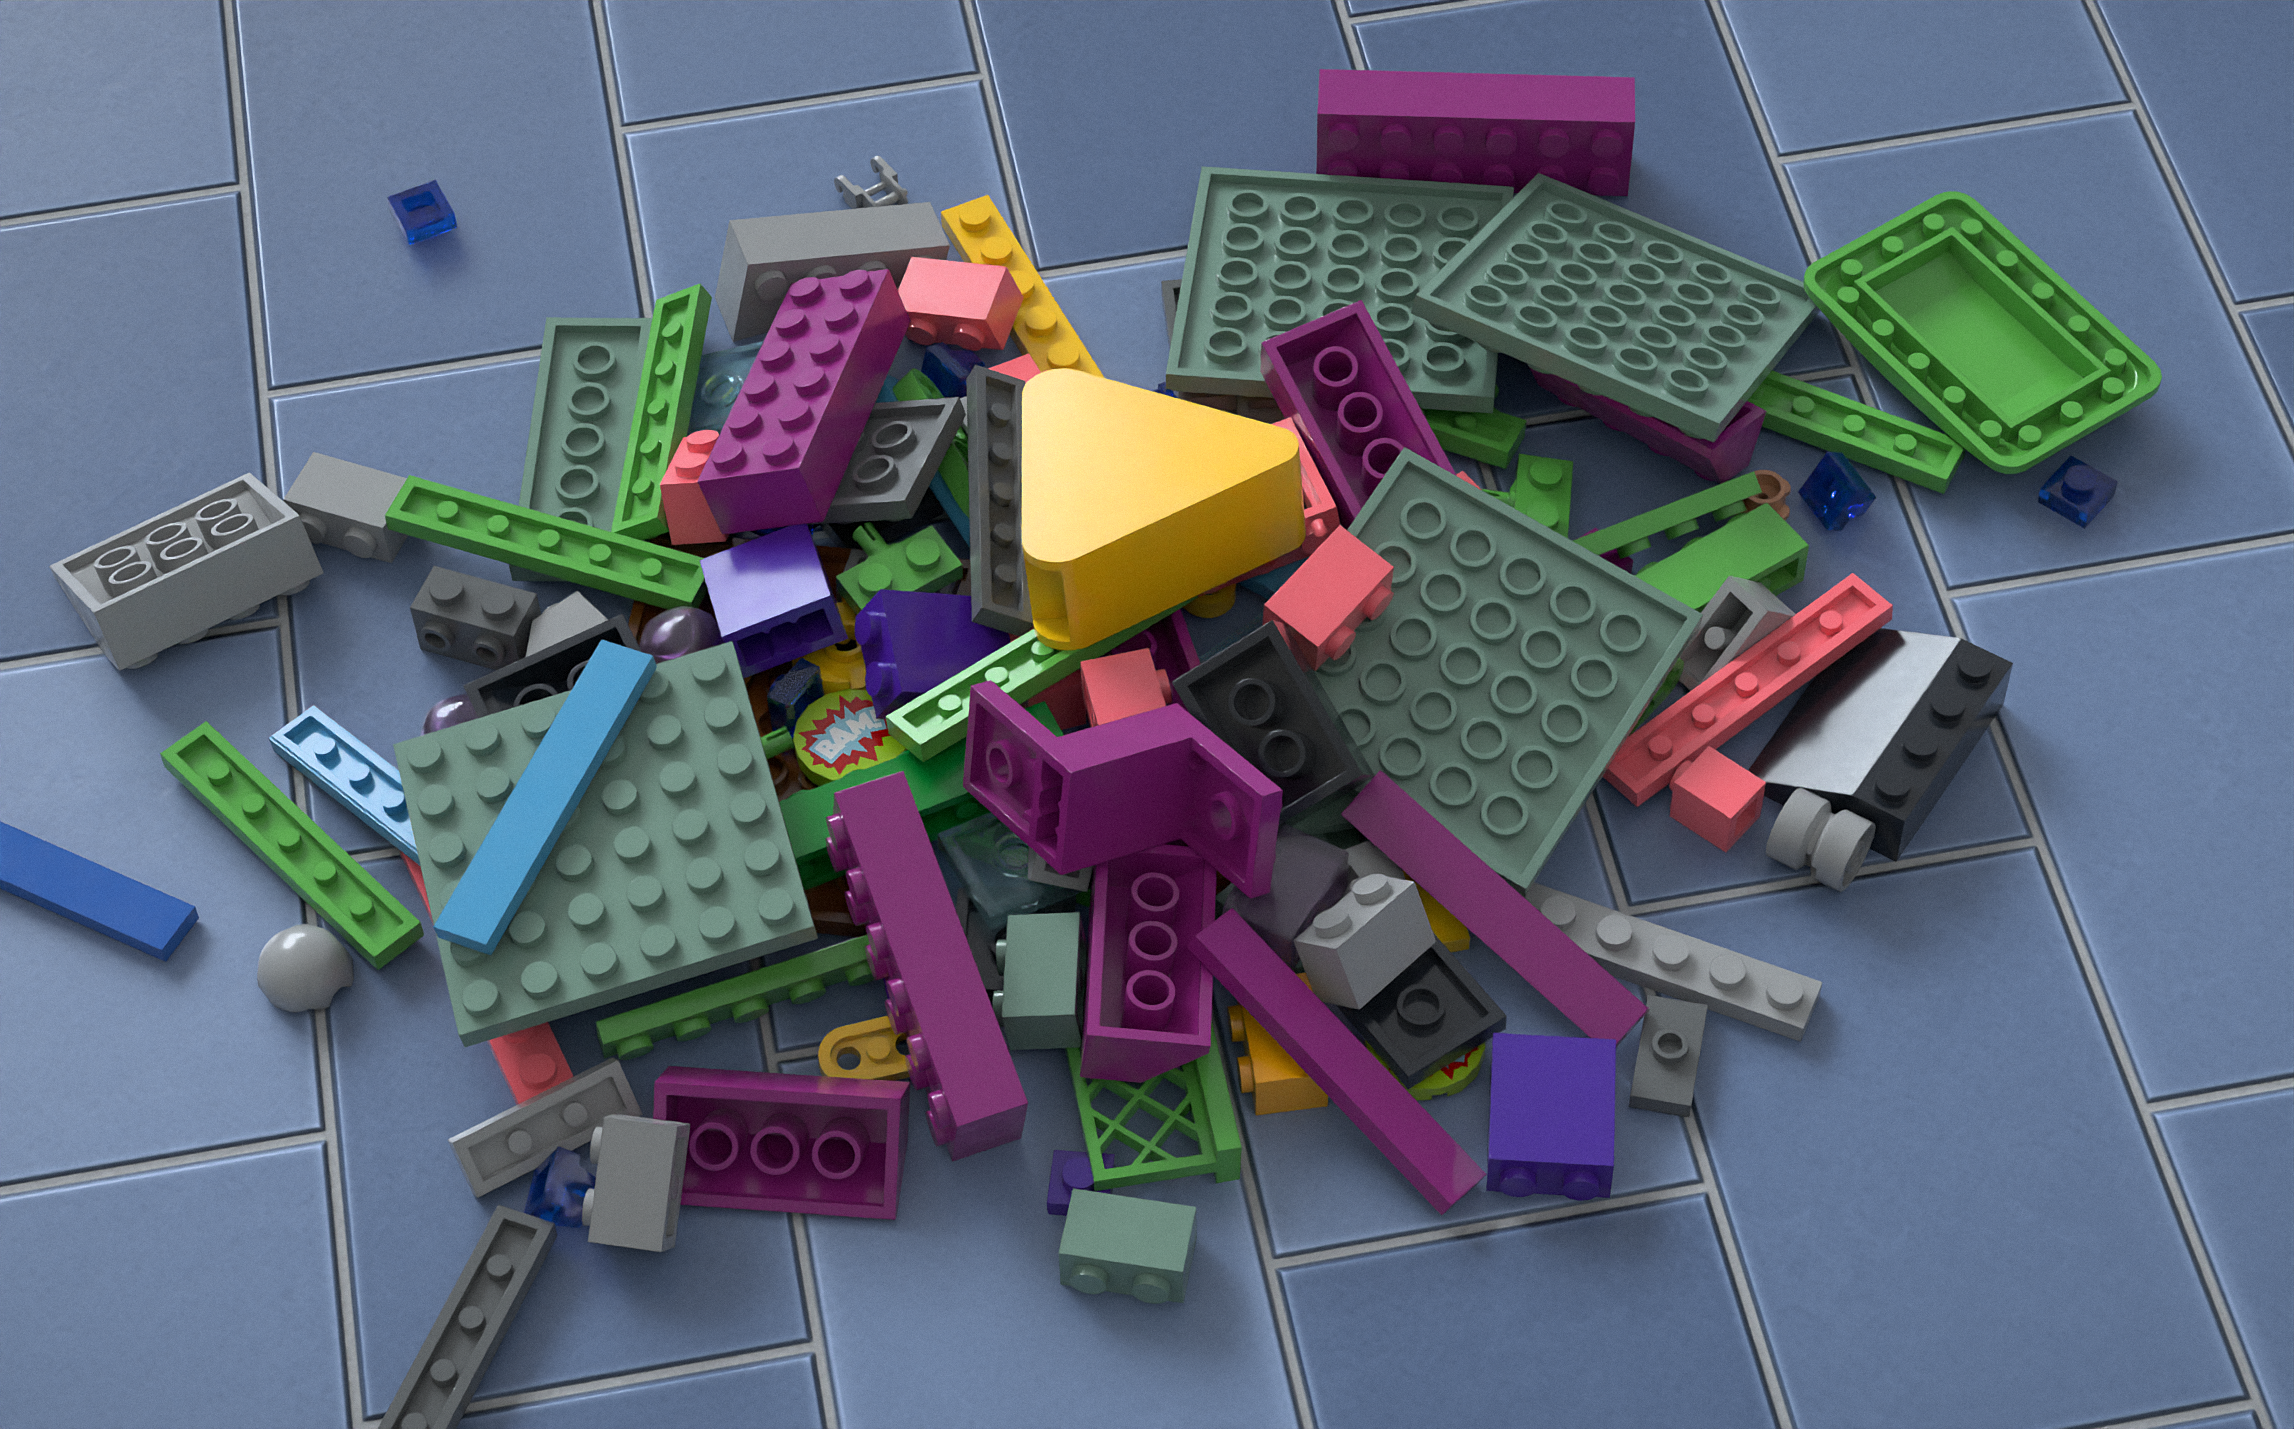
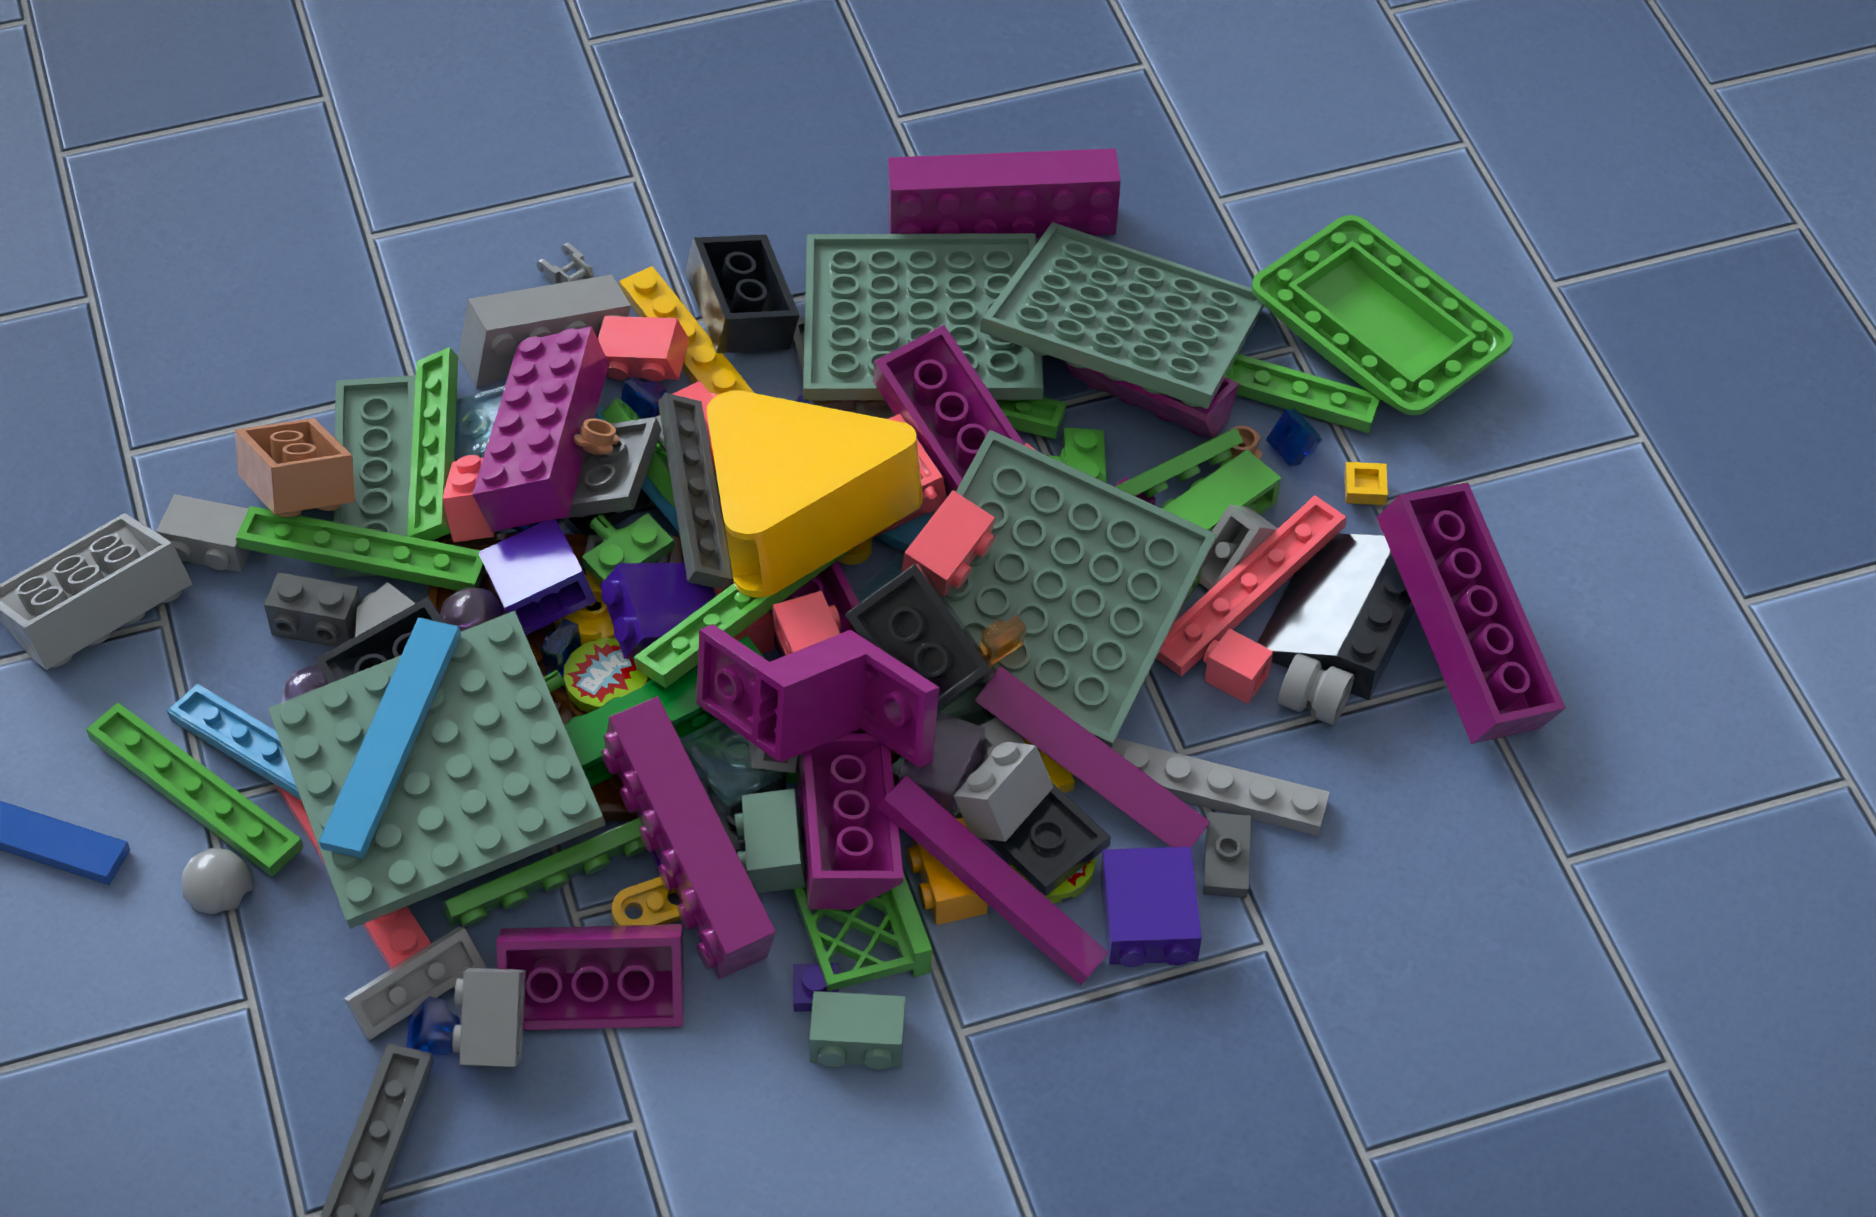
camera: 10 degrees left, 0 degrees up
clear blue plate [387,179,457,245] -> none
clear blue plate [2038,455,2118,529] -> none
none -> nougat brick [235,418,355,517]
none -> nougat plate [573,419,619,455]
none -> black brick [685,234,800,353]
none -> clear orange plate [980,615,1027,665]
none -> yellow plate [1344,462,1388,505]
none -> magenta brick [1377,482,1566,744]

